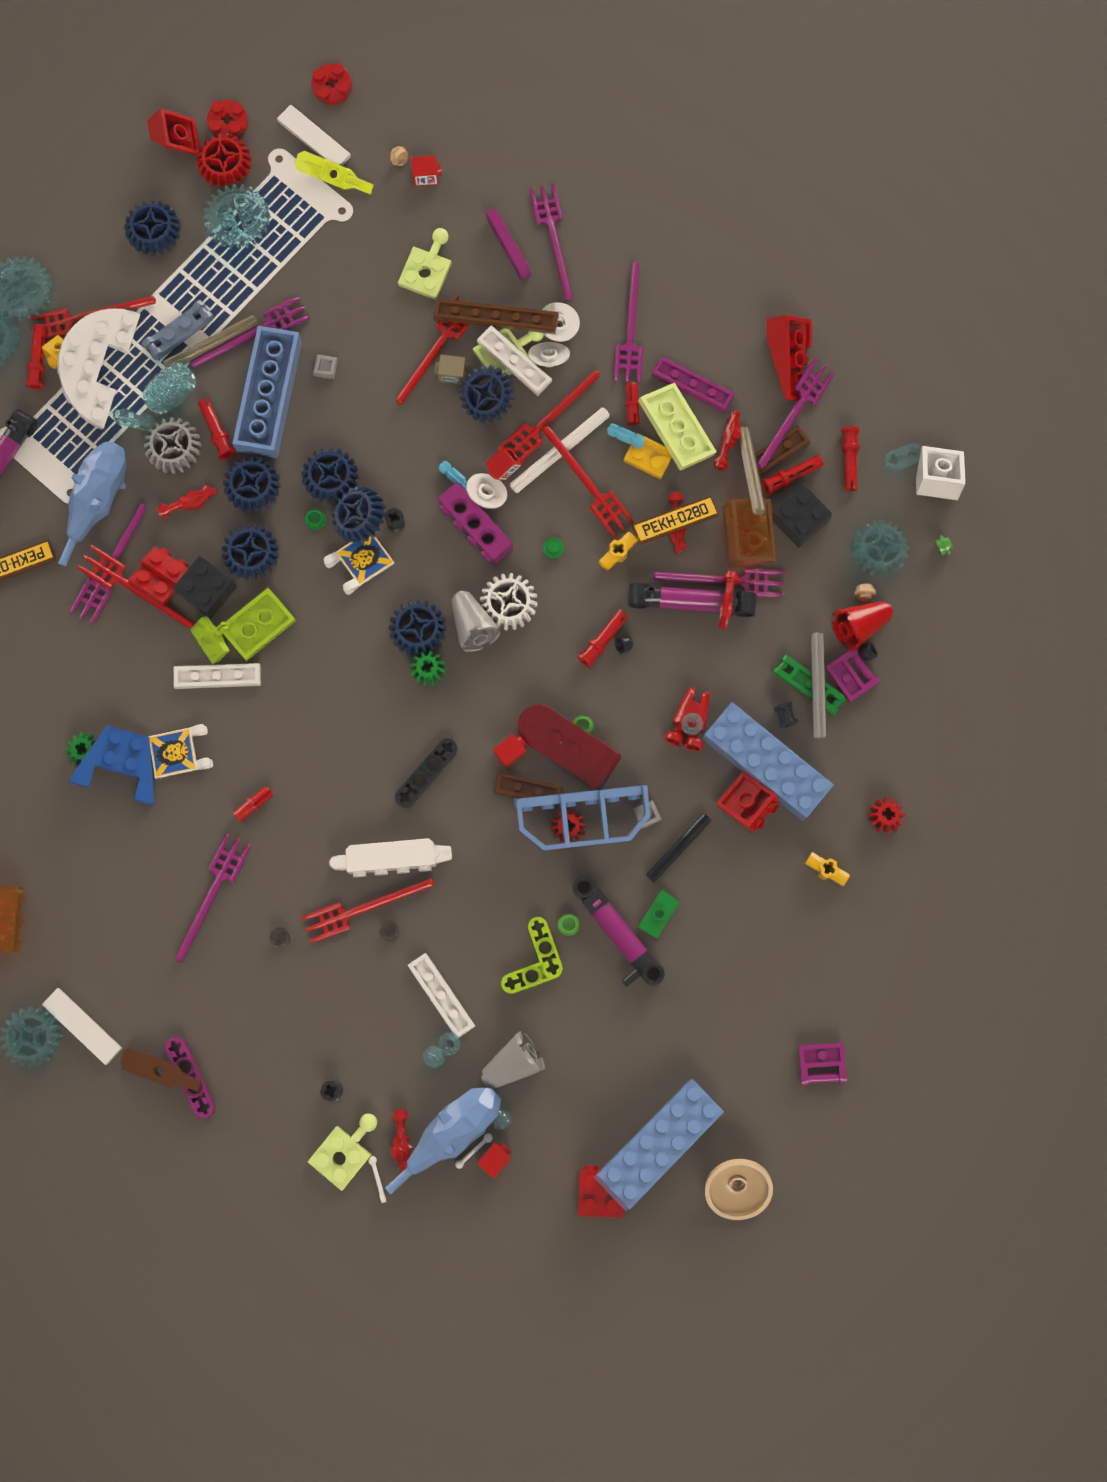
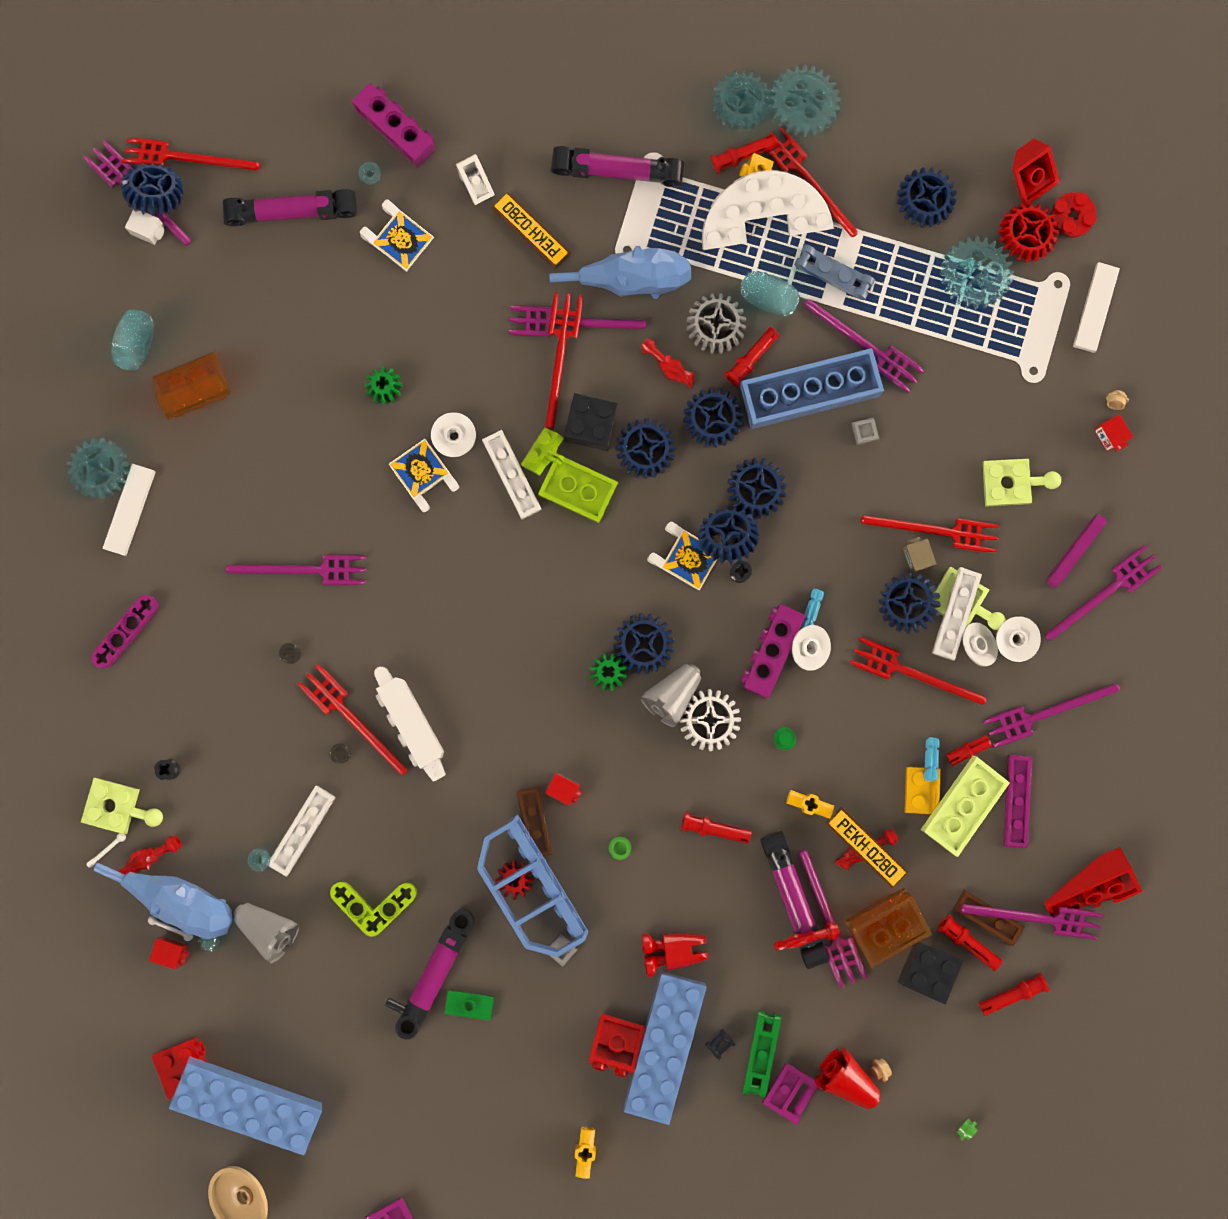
camera: 60 degrees right, 5 degrees up
blue wing [68,725,154,806] -> none
clear light blue plate [112,408,158,431] -> none
reddish brown piece [120,1047,202,1091] -> none
red plate [128,547,189,606] -> none
dark tan axle [164,315,259,372] -> none
red axle [232,786,273,823] -> none
neon yellow piece [295,151,374,194] -> none
green plate [304,509,326,531] -> none
red plate [311,63,352,105] -> none
black beam [395,738,457,808] -> none
clear light blue plate [423,1046,445,1068] -> none
reddish brown tile [433,298,559,334] -> none
red brick [485,447,523,480] -> none
white axle [510,408,609,493] -> none
dark red piece [517,704,621,790] -> none
red piece [543,426,634,538] -> none
bright green plate [558,914,580,936] -> none
black hinge [615,636,634,654] -> none
black axle [646,813,711,882] -> none
clear light blue plate [681,713,703,735] -> none
red piece [713,411,741,471] -> none
dark tan axle [739,427,765,515] -> none
light grey axle [811,633,826,739] -> none
clear light blue gear [851,519,910,576] -> none
black hinge [860,642,878,661] -> none
red gear [868,797,906,834] -> none
clear light blue beam [883,443,921,472] -> none
white slope [916,446,965,500] -> none
none -> white dish [431,413,476,457]

